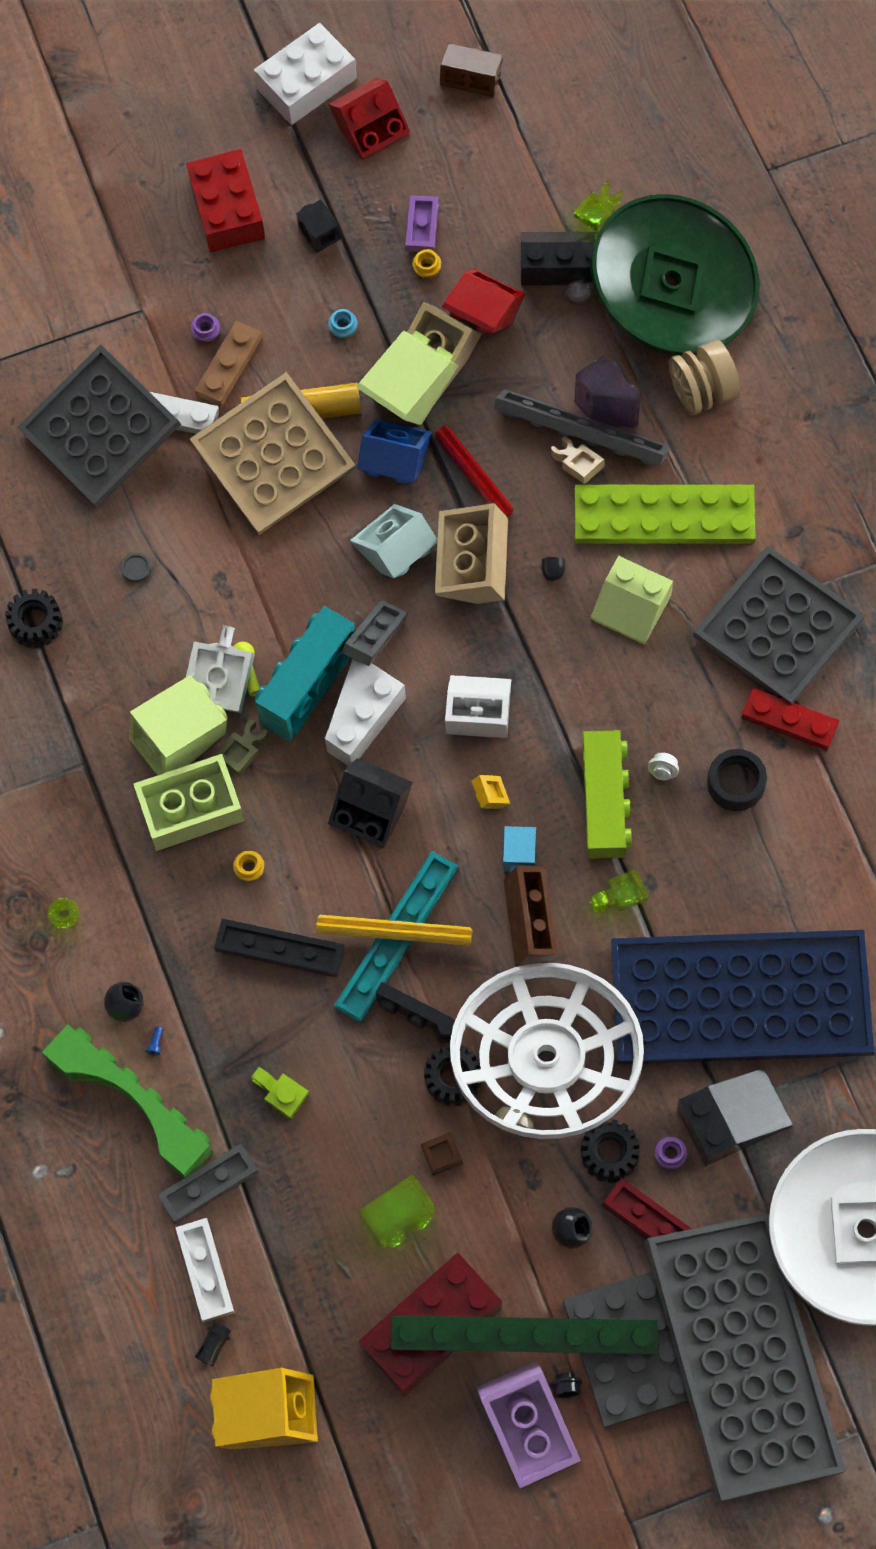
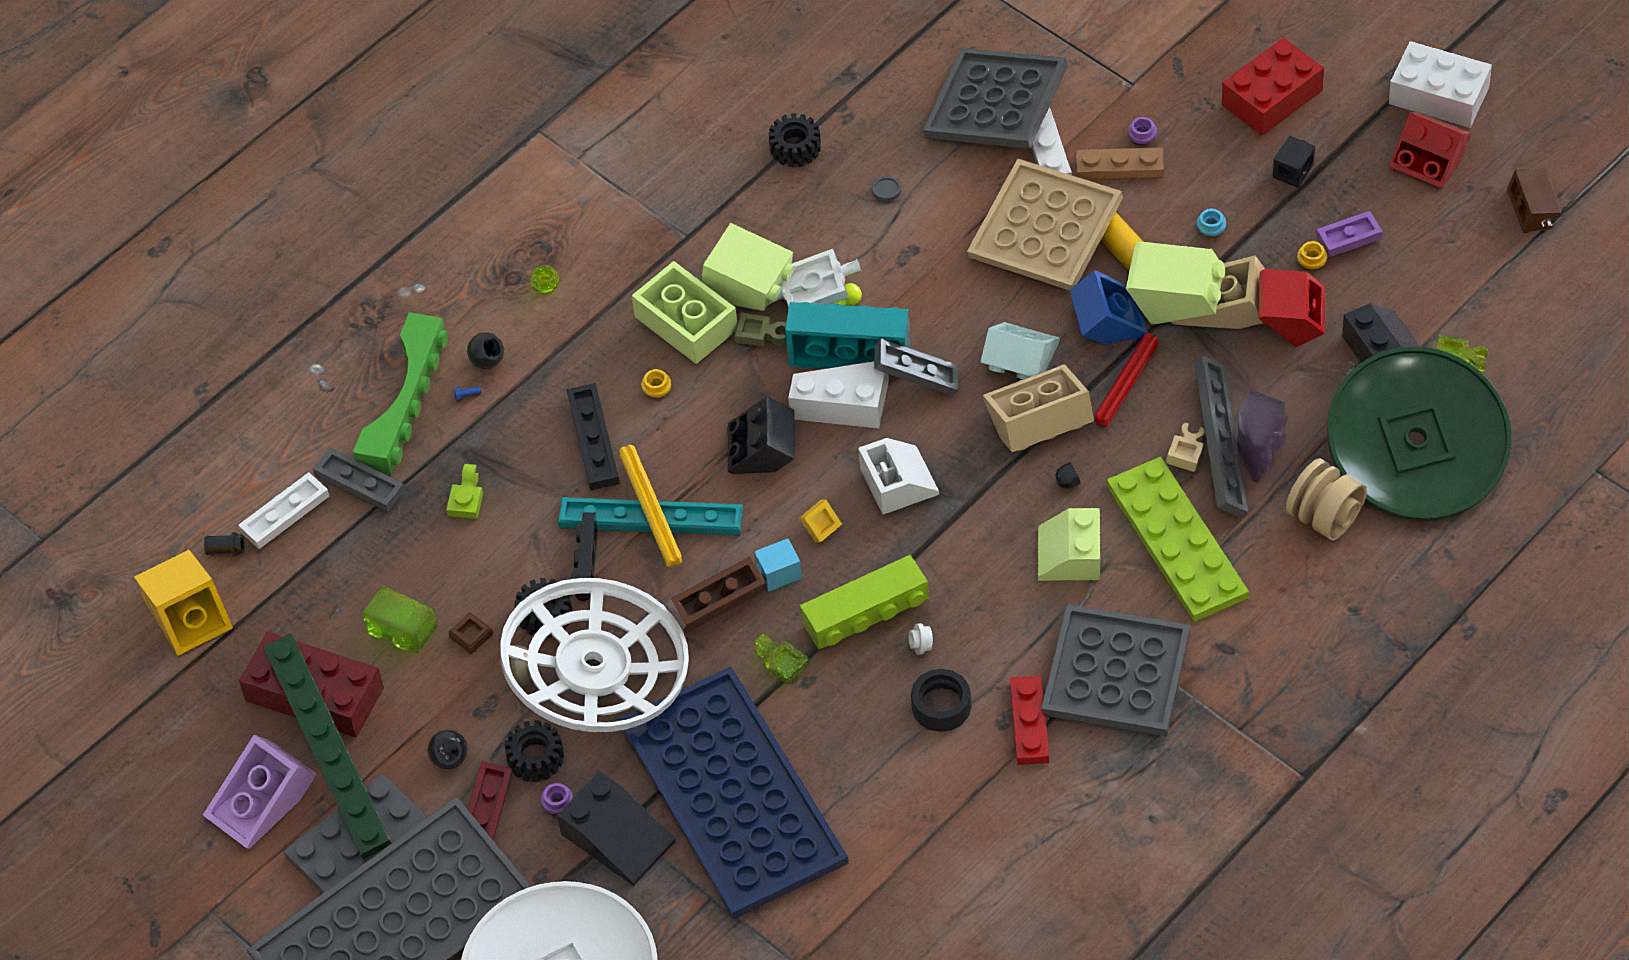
camera: 65 degrees right, 15 degrees down
black plate [550,1372,583,1399] -> none

